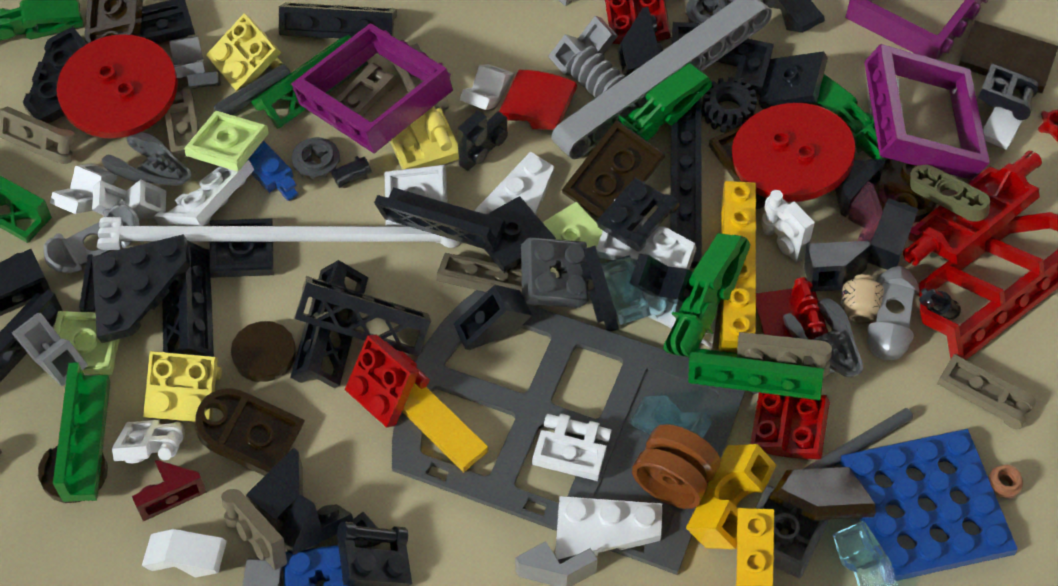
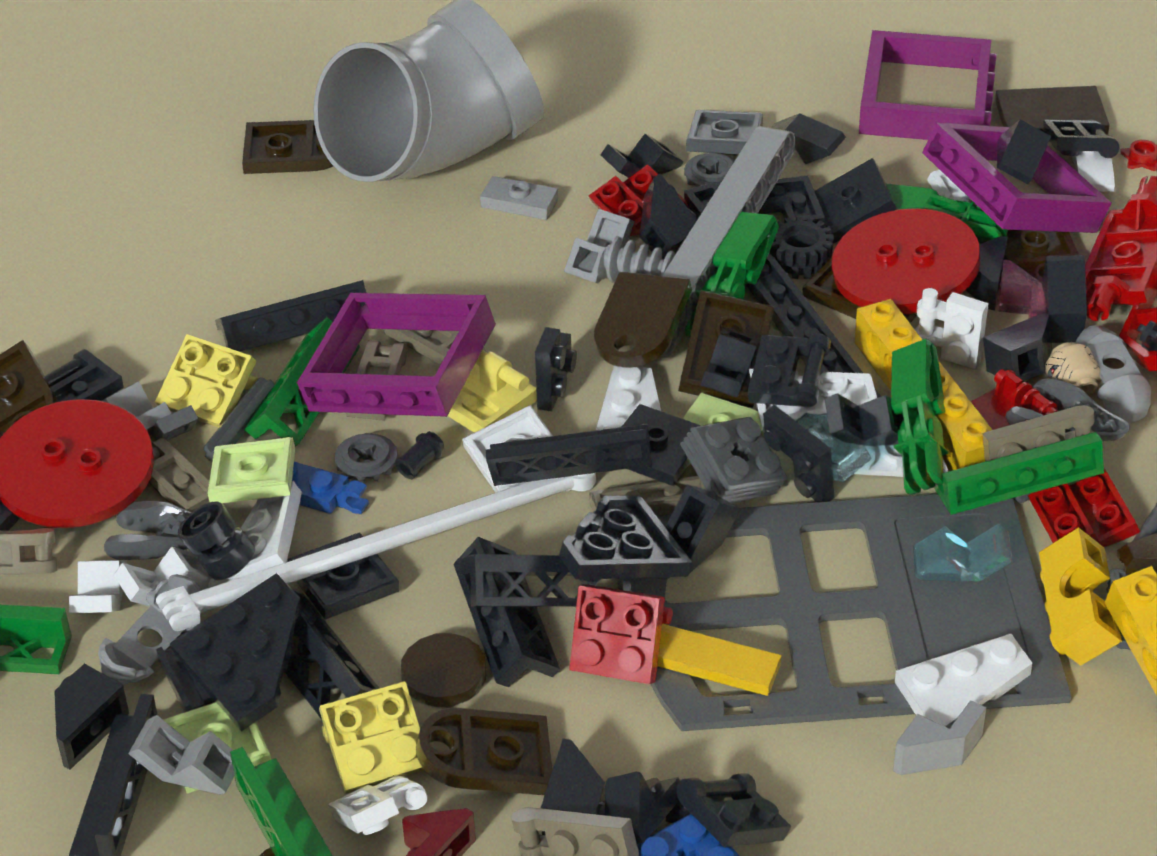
camera: 25 degrees left, 15 degrees down
white slope [460,64,514,110] -> none
red slope [499,69,578,130] -> none
white plate [532,413,612,481] -> none
dark orange wheel [632,424,721,509] -> none
olive beam [910,165,990,221] -> none
none -> black wheel [178,501,255,580]
none -> black plate [559,495,692,581]
none -> dark brown tile [594,272,692,368]
none -> black slope [701,327,760,398]
none -> black slope [997,119,1051,184]

